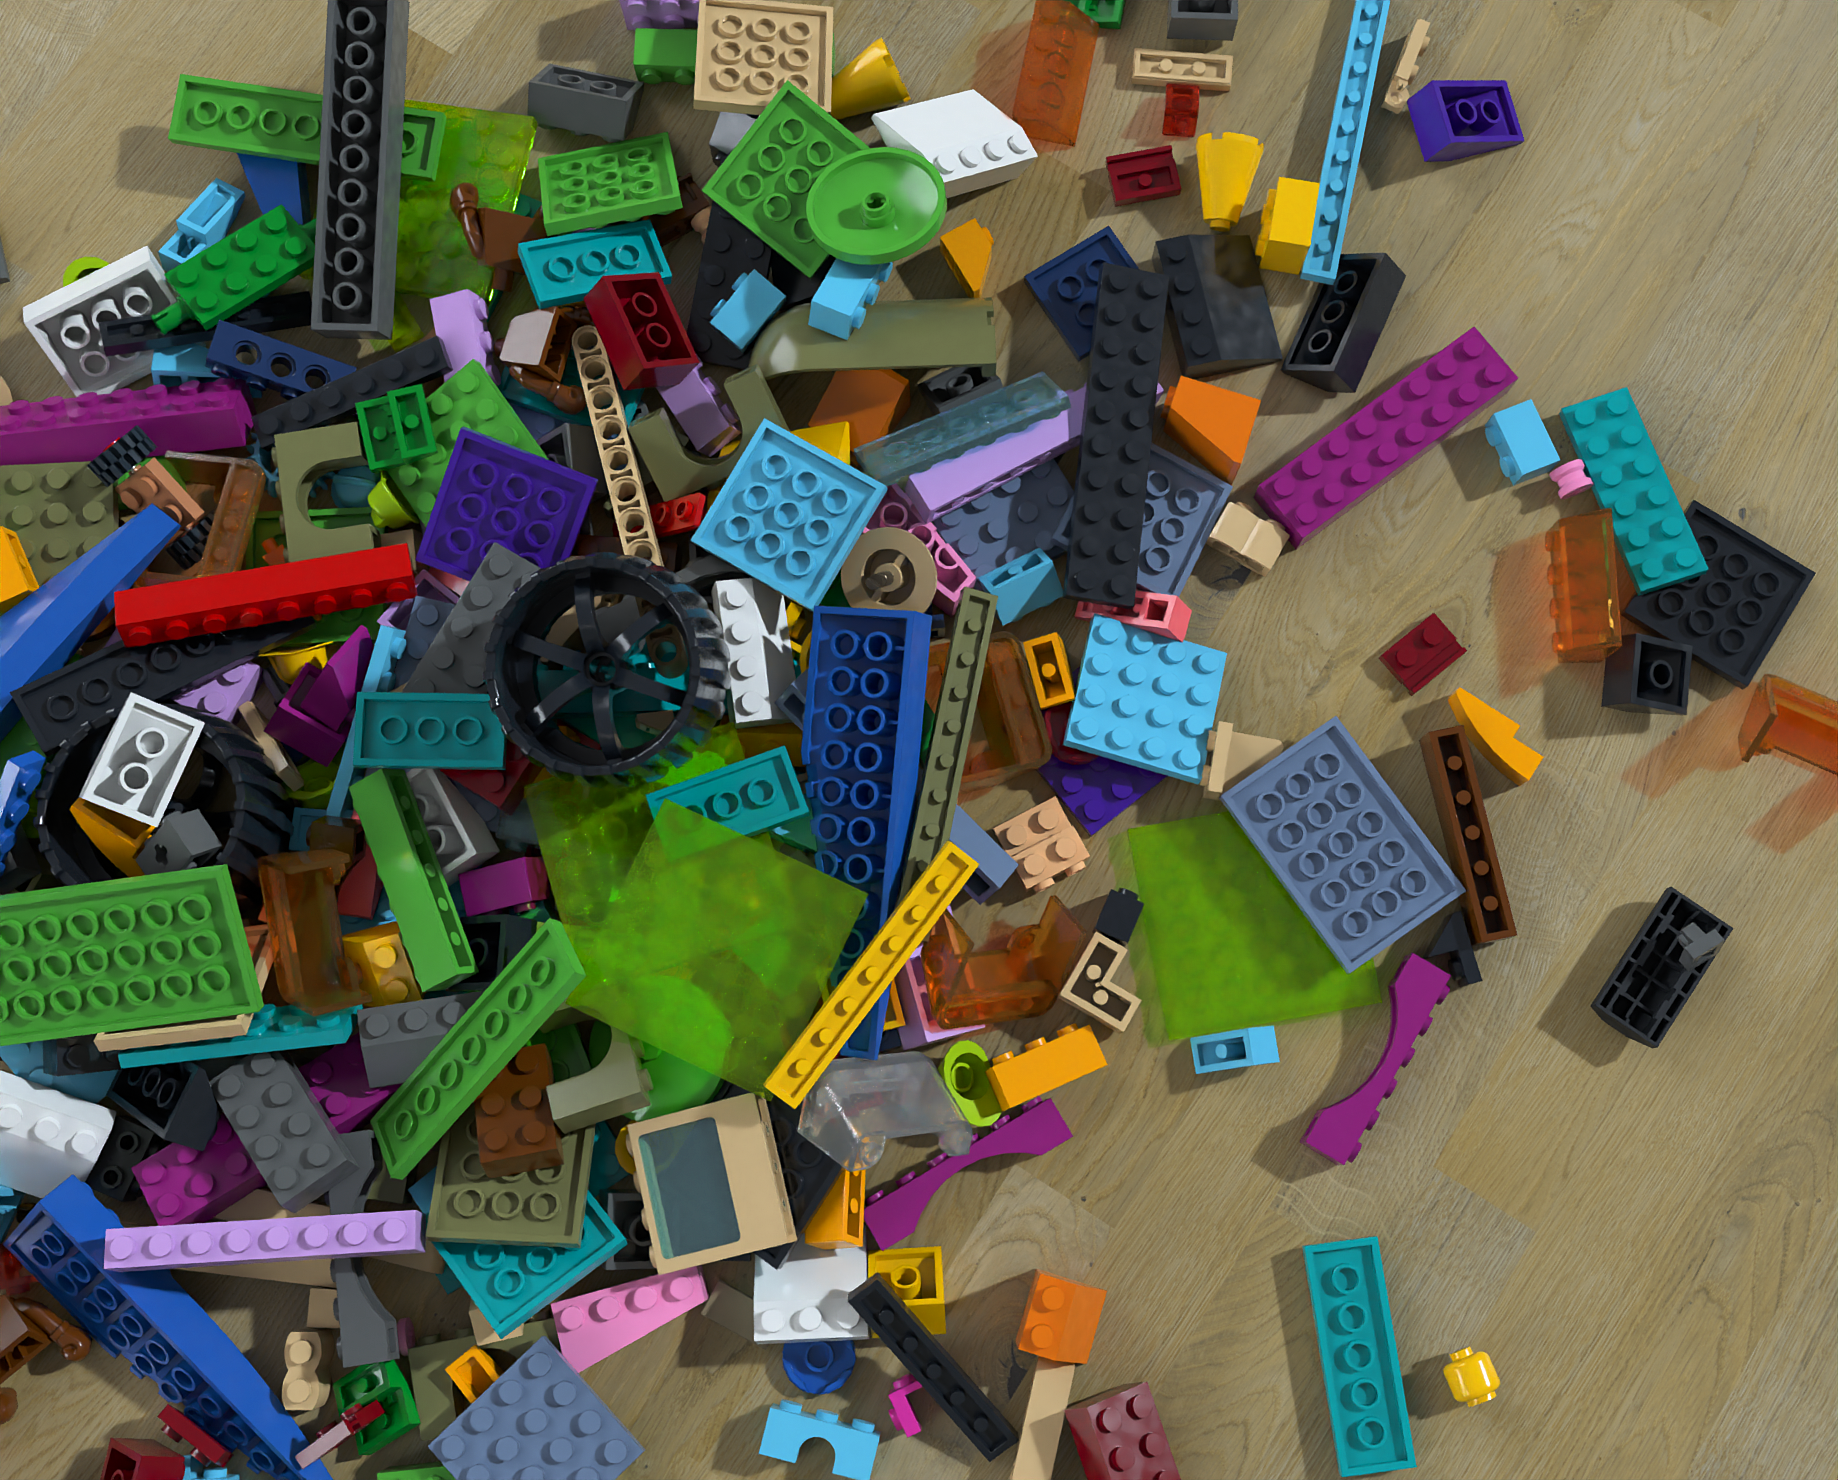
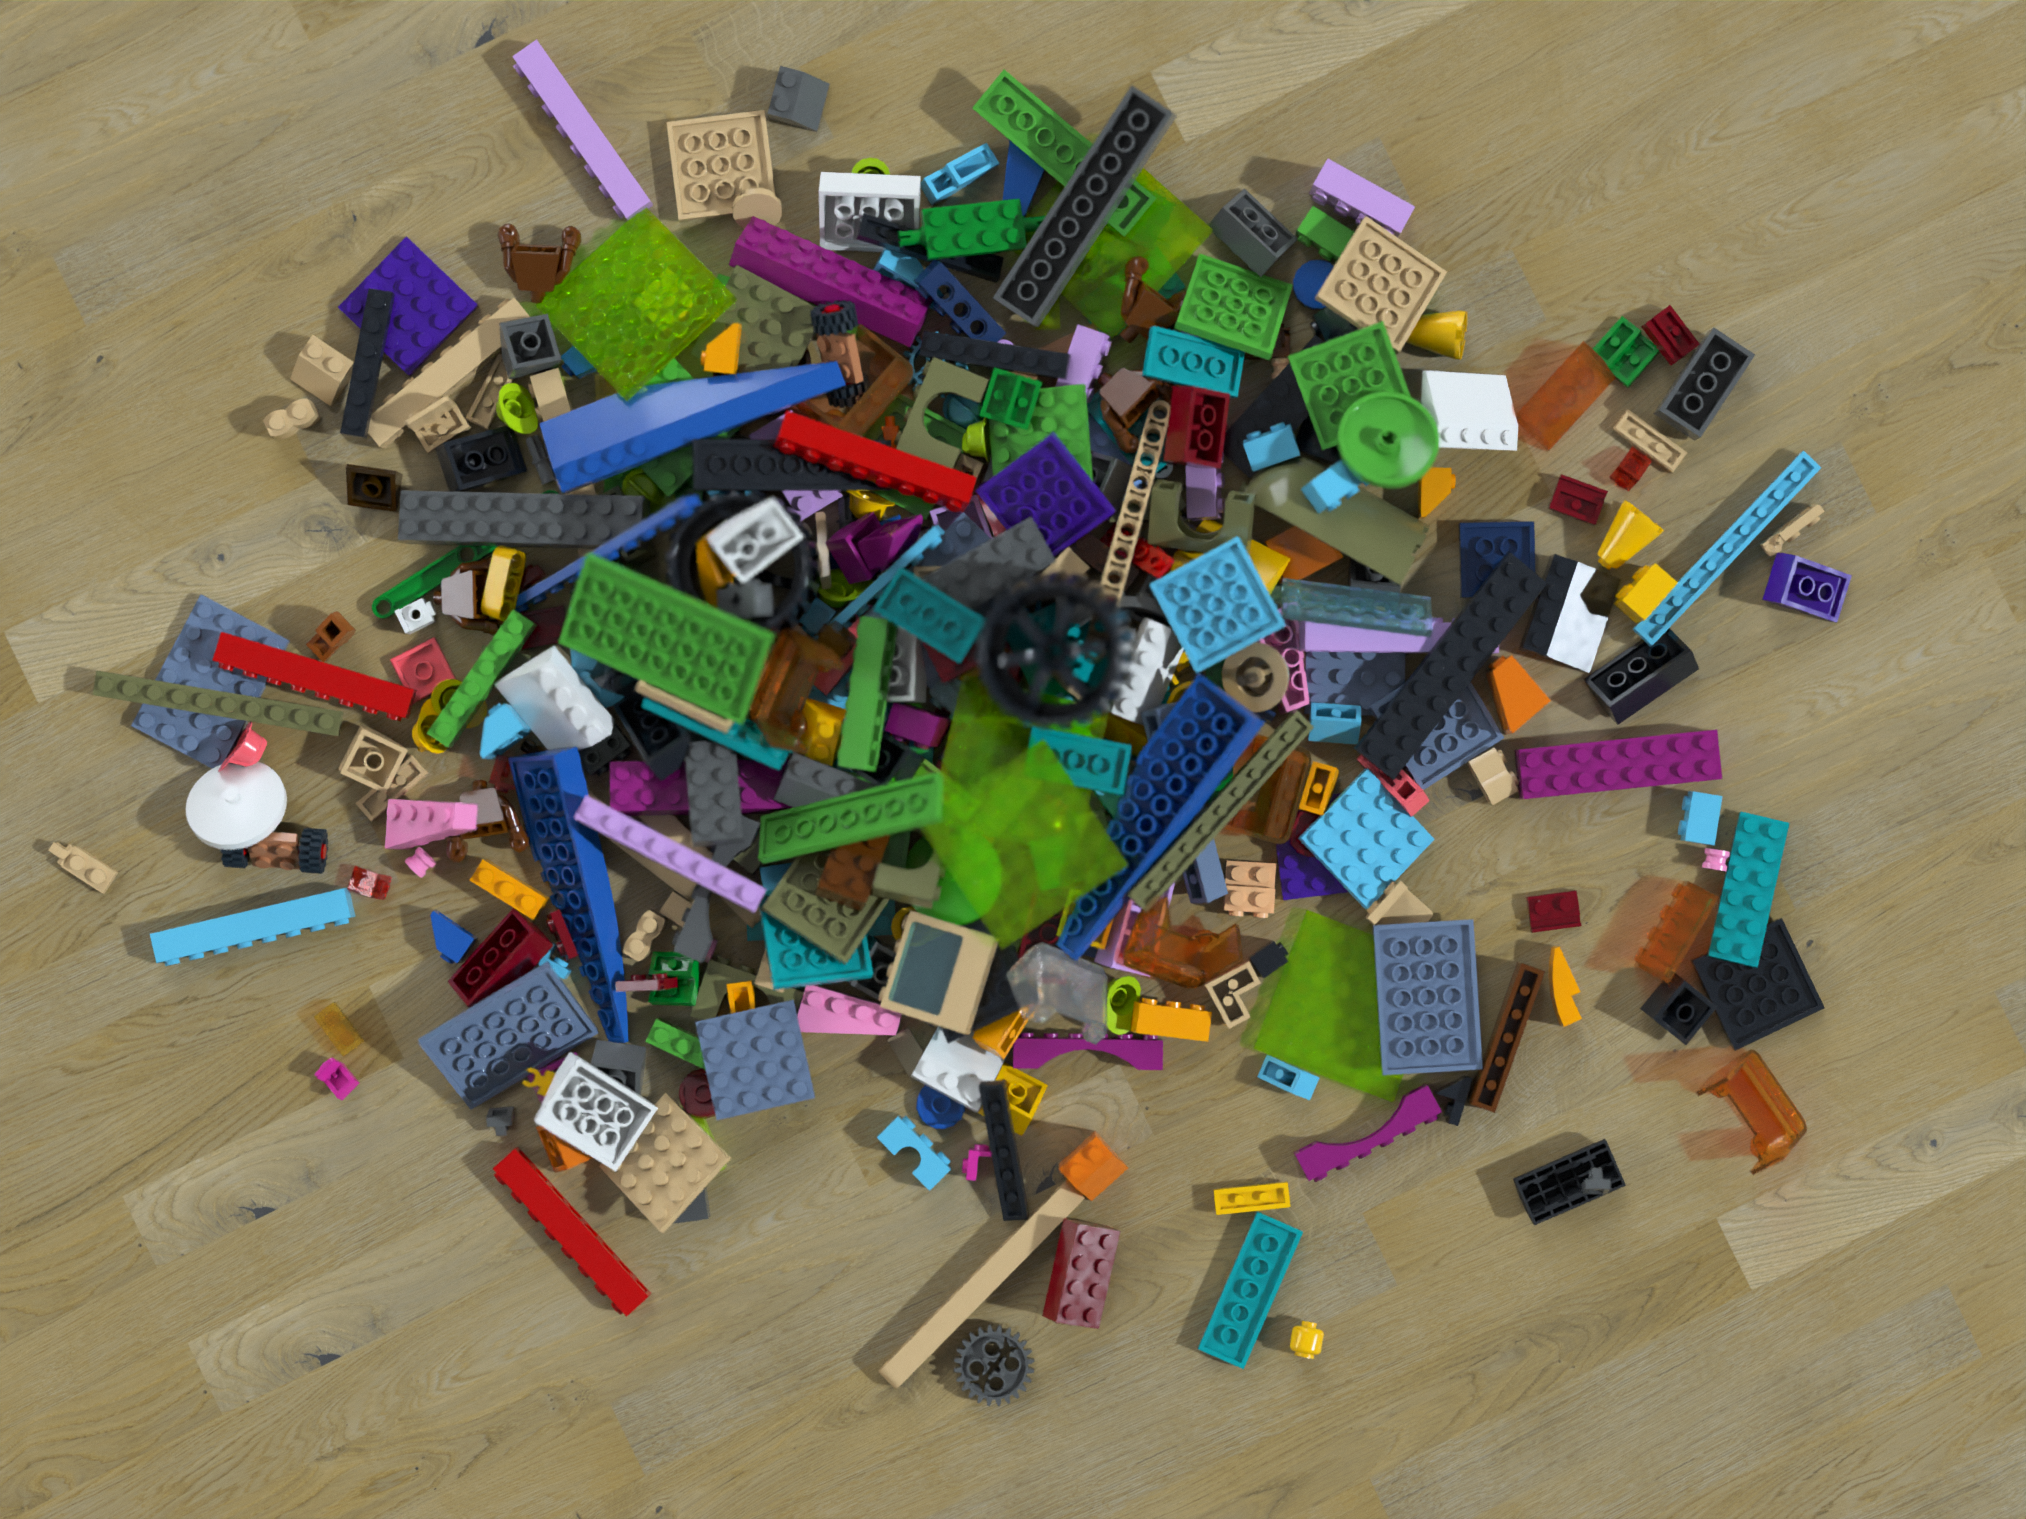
camera: 30 degrees right, 10 degrees up
yellow plate [763,841,979,1109] -> none
none -> light orange brick [470,859,550,920]
none -> yellow plate [1213,1181,1291,1215]
none -> blue tile [1293,260,1334,310]

